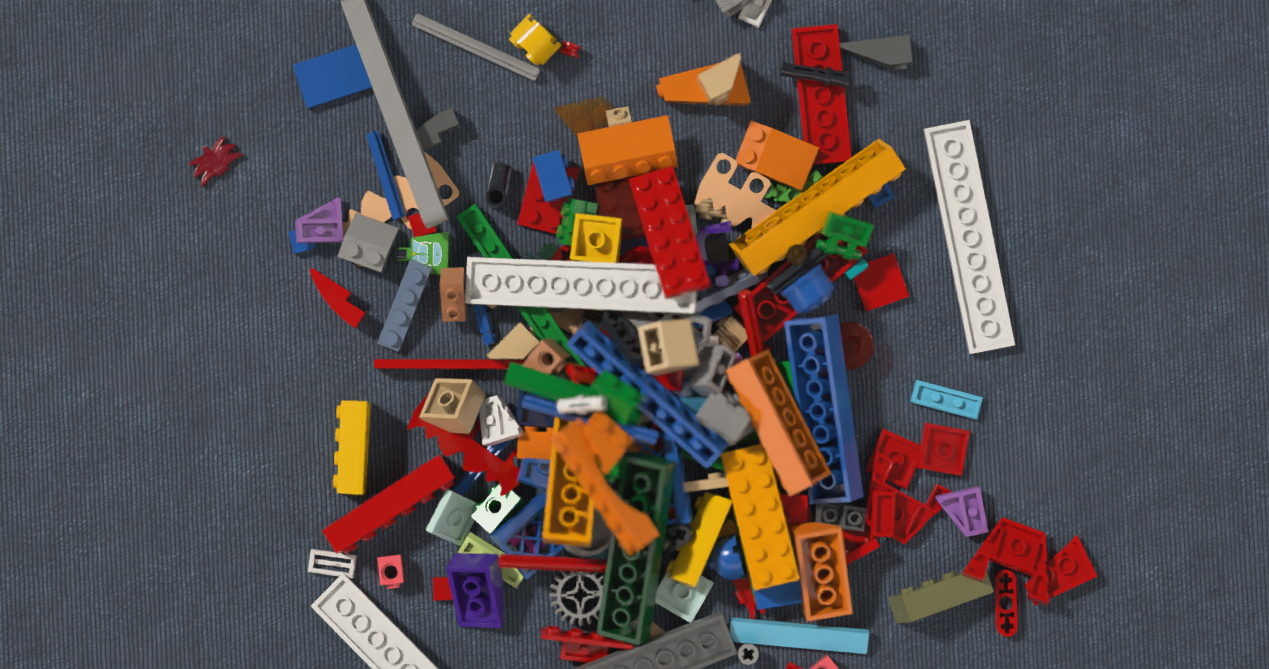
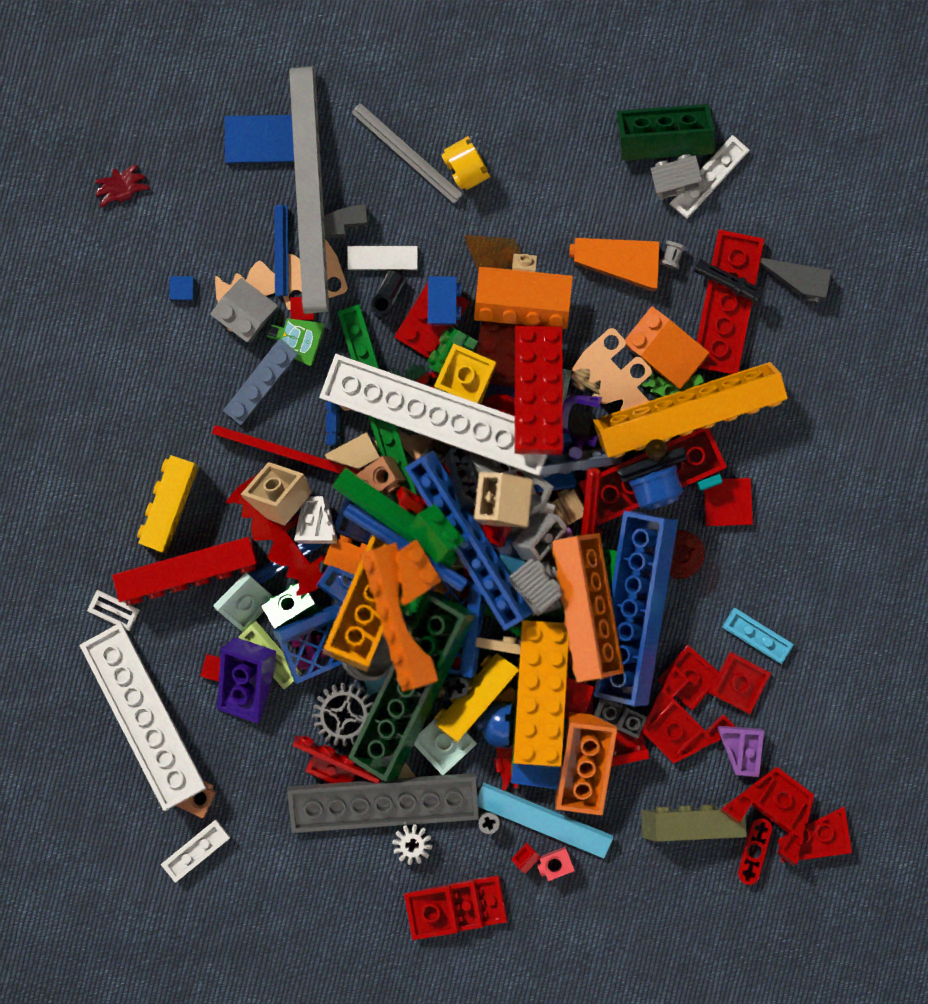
camera: 20 degrees right, 0 degrees up
medium lavender wing [295,198,343,244] -> none
red slope [309,268,366,329] -> none
coral brick [377,554,405,589] -> none
nougat brick [440,268,467,322] -> none
red axle [499,554,608,573] -> none
white pin [557,395,607,414] -> none
red bush [559,41,582,58] -> none
tan slope [697,53,741,105] -> none
green plate [816,211,874,260] -> none
blue tile [868,183,895,209] -> none
red tile [870,490,896,538] -> none
white plate [924,120,1015,354] -> none
none -> white tile [348,246,418,270]
none -> light grey bush [659,241,686,270]

